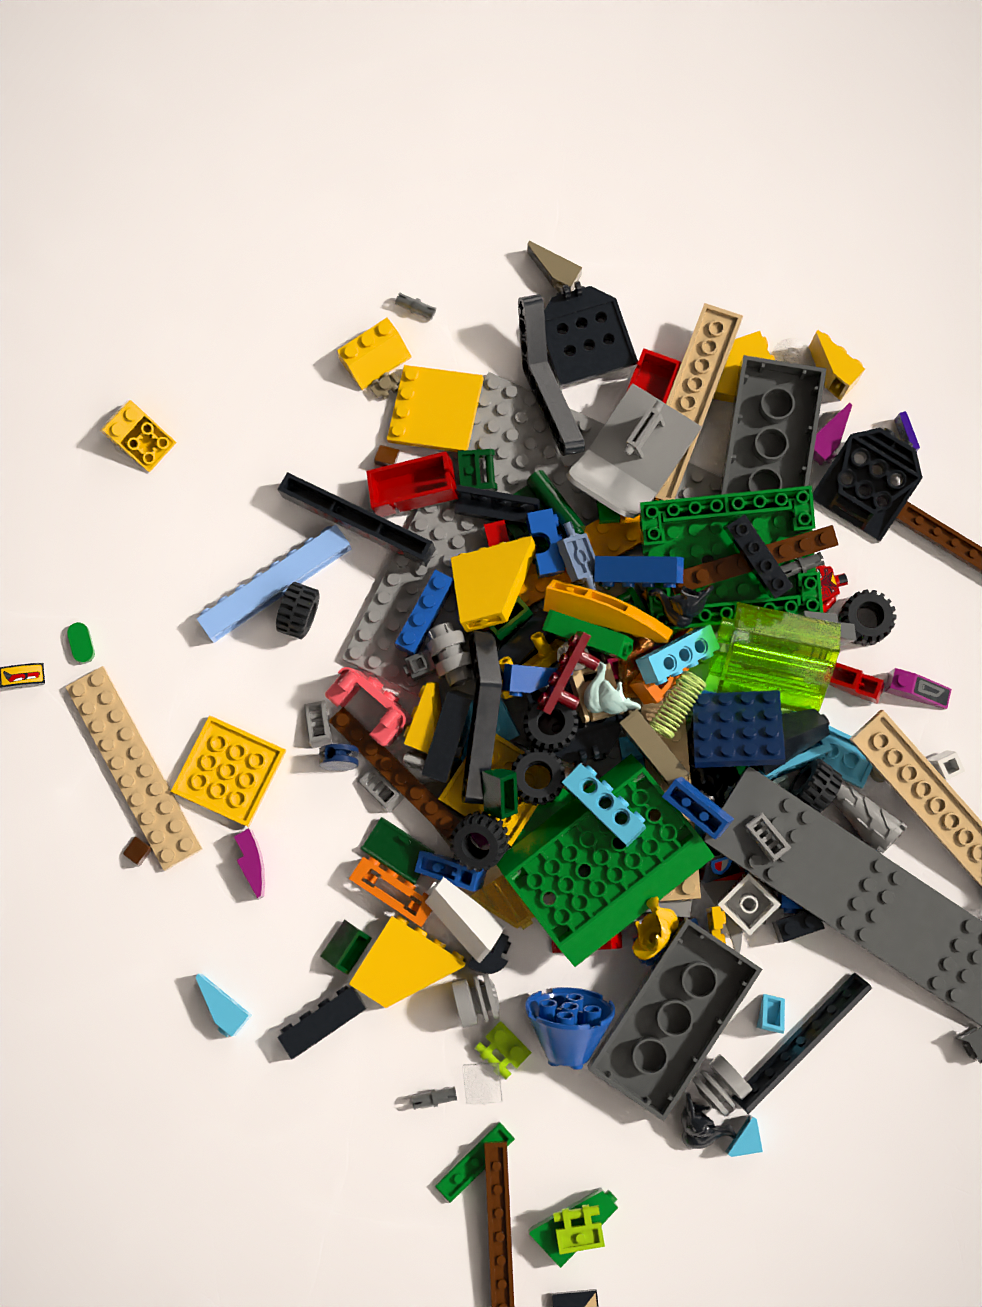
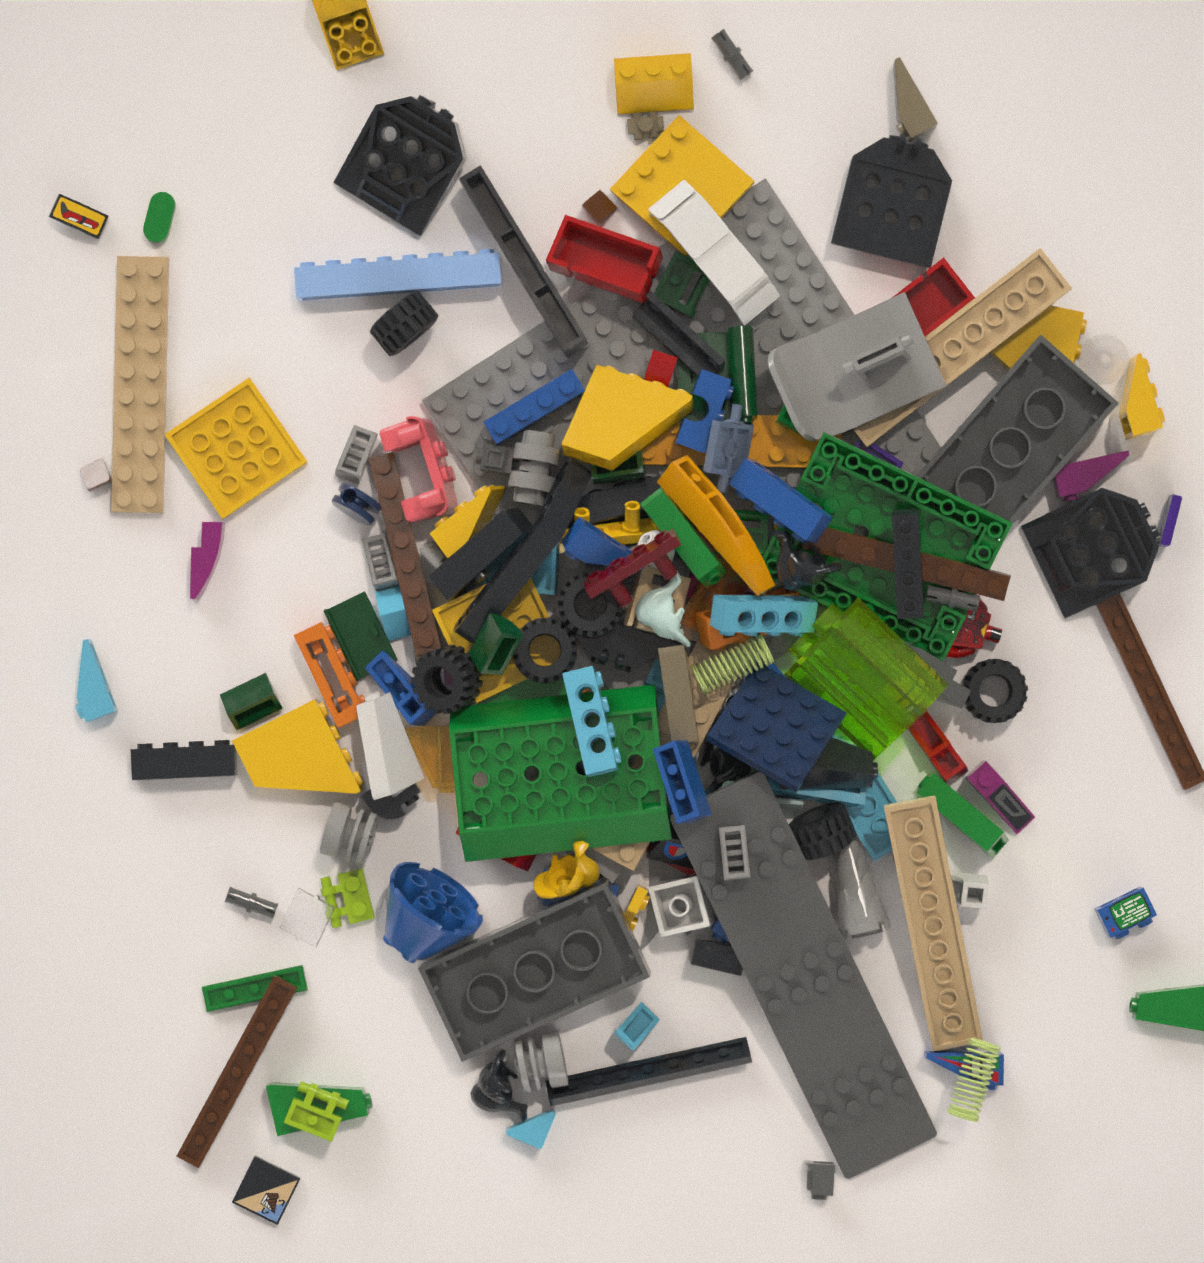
camera: 30 degrees right, 10 degrees up
black beam [518,294,585,456] -> none
none -> black hinge [333,95,467,236]
none -> medium azure slope [375,586,411,641]
none -> white windscreen [647,180,780,326]
none -> green slope [917,773,1009,859]

